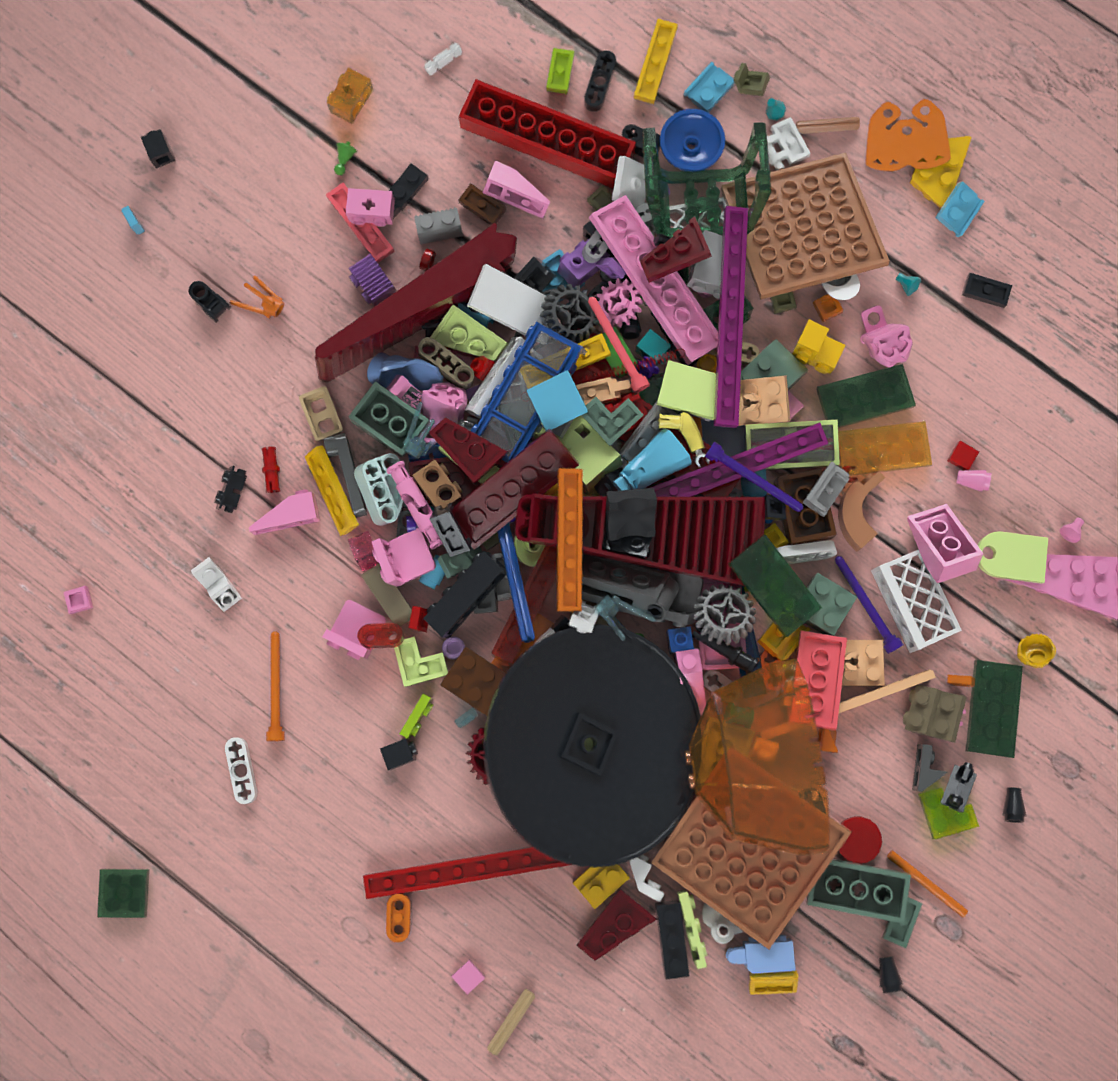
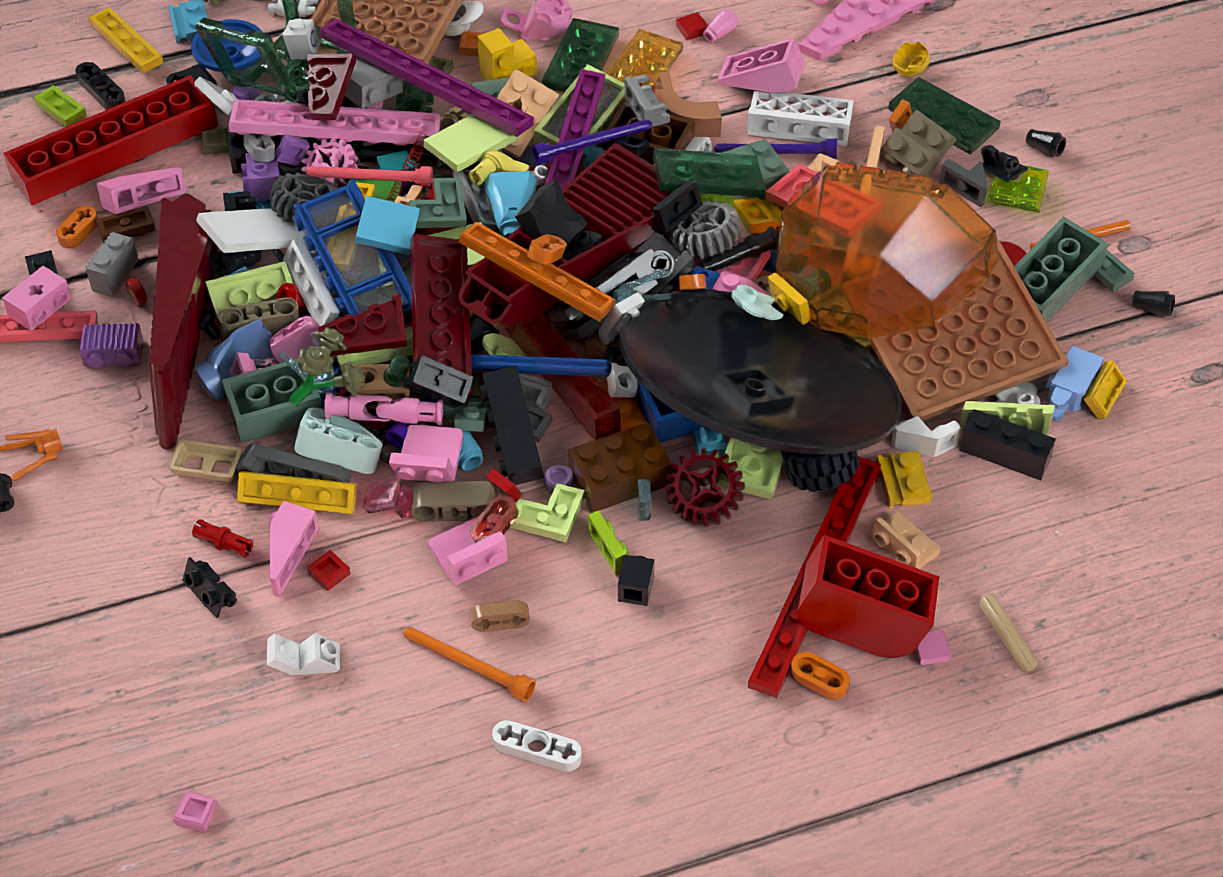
camera: 60 degrees left, 30 degrees down
dark red wing [576,888,658,961] -> none
yellowish green tile [977,531,1048,584] -> none
none -> orange beam [56,206,98,248]
none -> white brick [283,19,321,60]
none -> olive plant [289,327,365,406]
none -> red tile [307,550,351,591]
none -> clear green hinge [383,355,411,387]
none -> medium nougat beam [470,600,530,632]
none -> orange beam [527,234,567,265]
none -> black plate [652,181,703,233]
none -> orange beam [679,274,707,291]
none -> light aqua plate [731,285,783,320]
none -> yellow plate [767,273,811,325]
none -> red brick [798,535,940,658]
none -> light nougat bracket [872,511,941,569]

